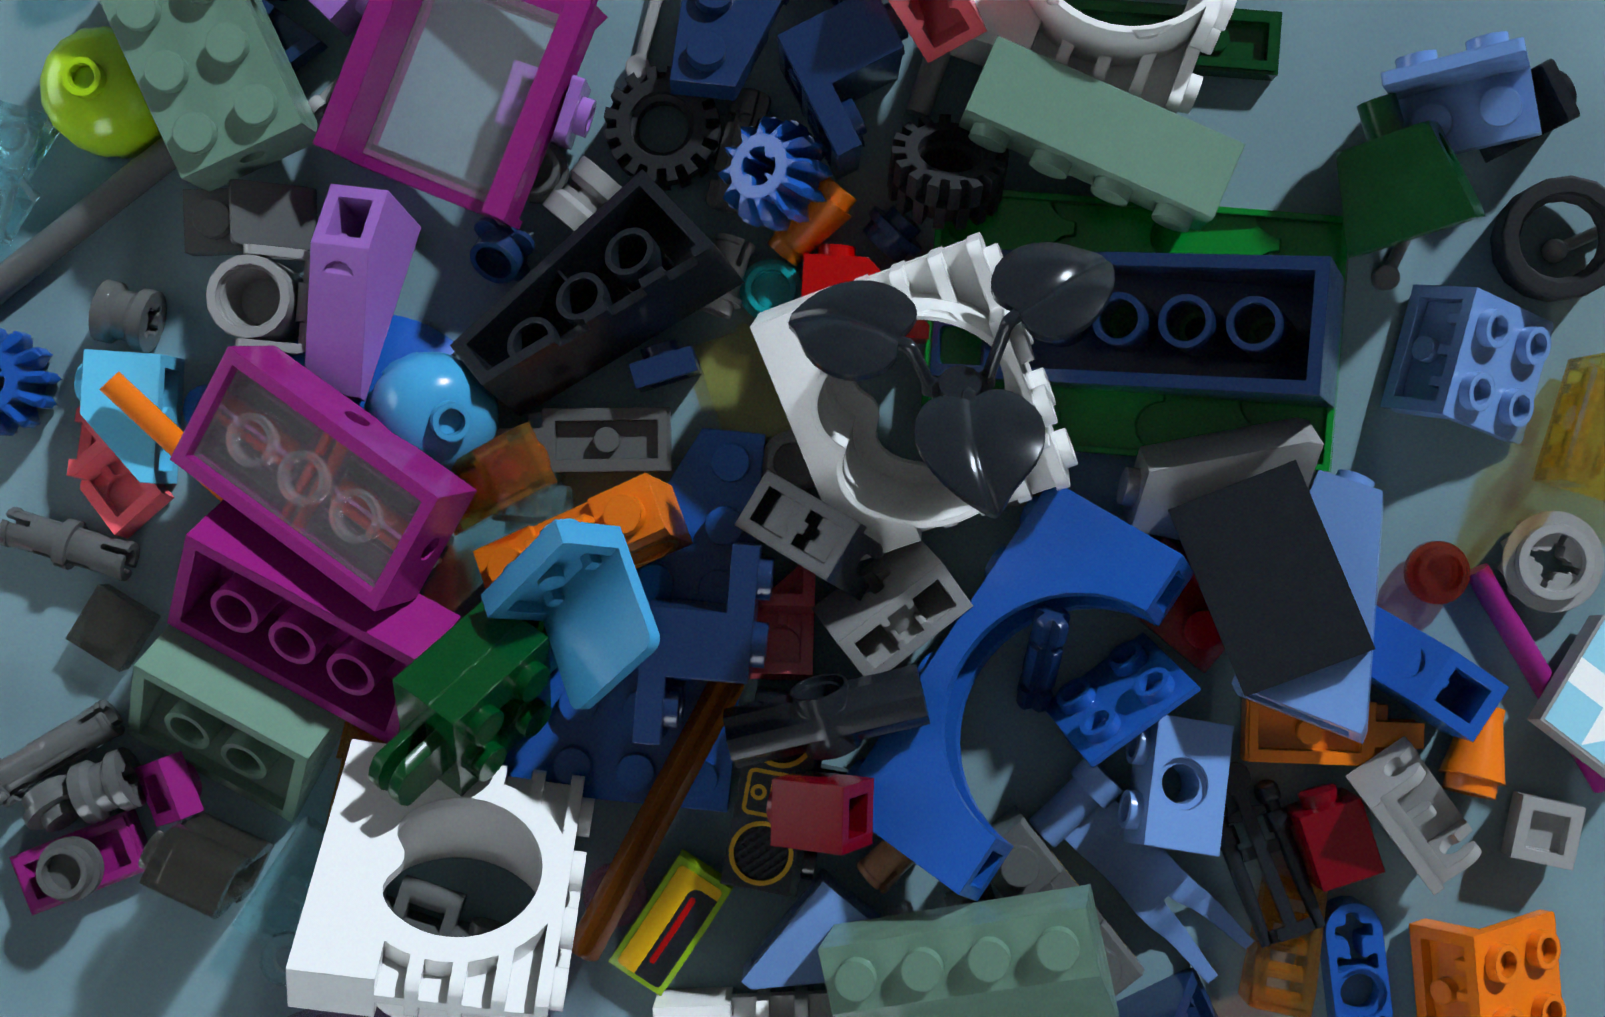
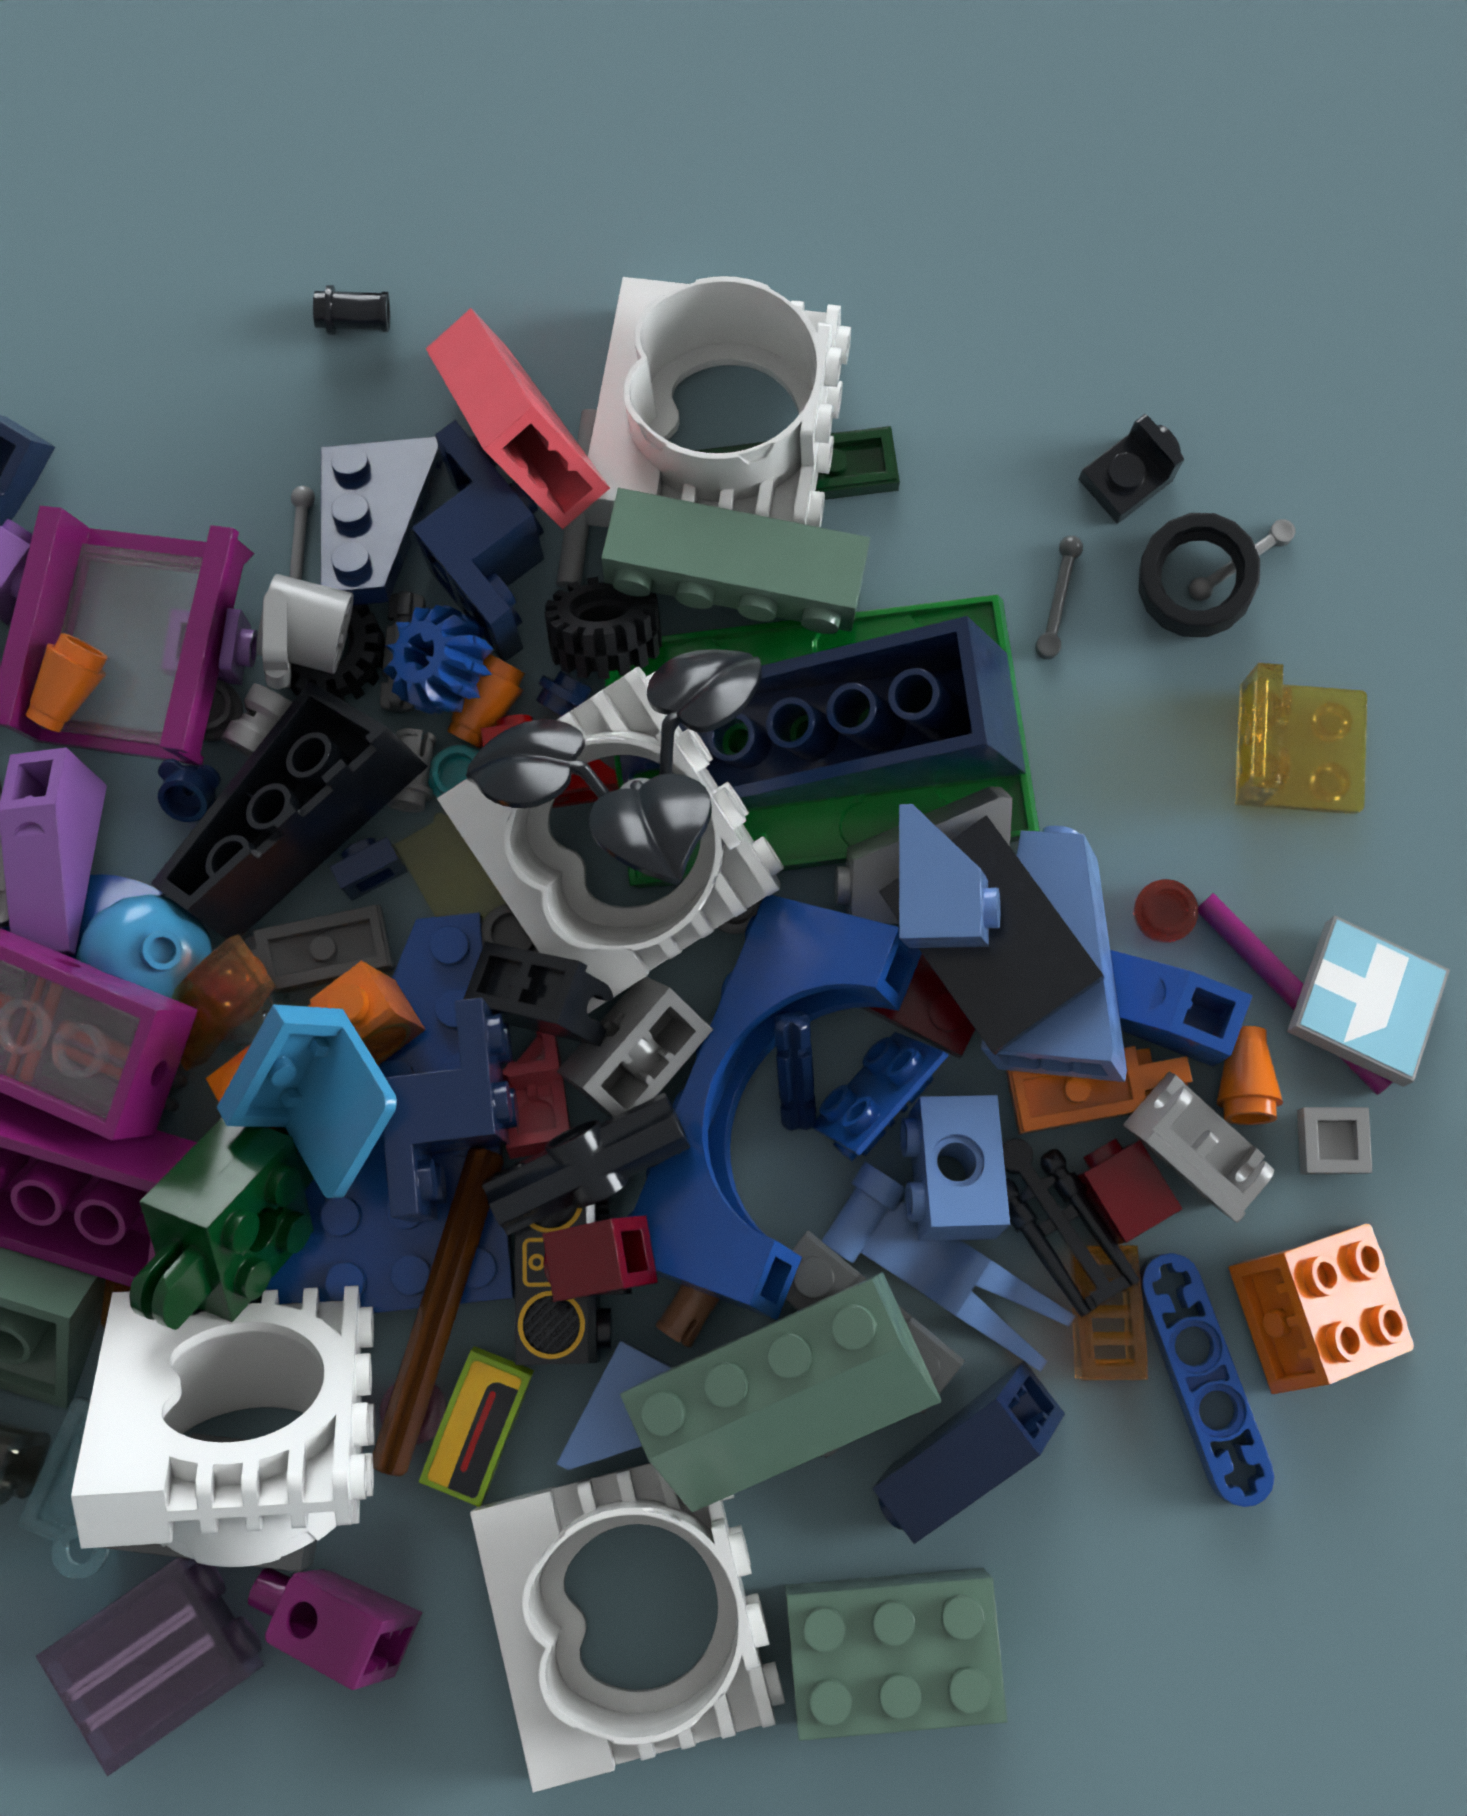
camera: 10 degrees left, 10 degrees down
dark green torso [1336,93,1485,258] -> none
medium blue bracket [1380,31,1542,154] -> none
medium blue bracket [1380,284,1554,444] -> none
light grey gear [1497,511,1604,613] -> none
none -> orange cone [25,633,108,732]
none -> light grey piece [256,574,354,689]
none -> medium blue slope [899,804,1001,948]

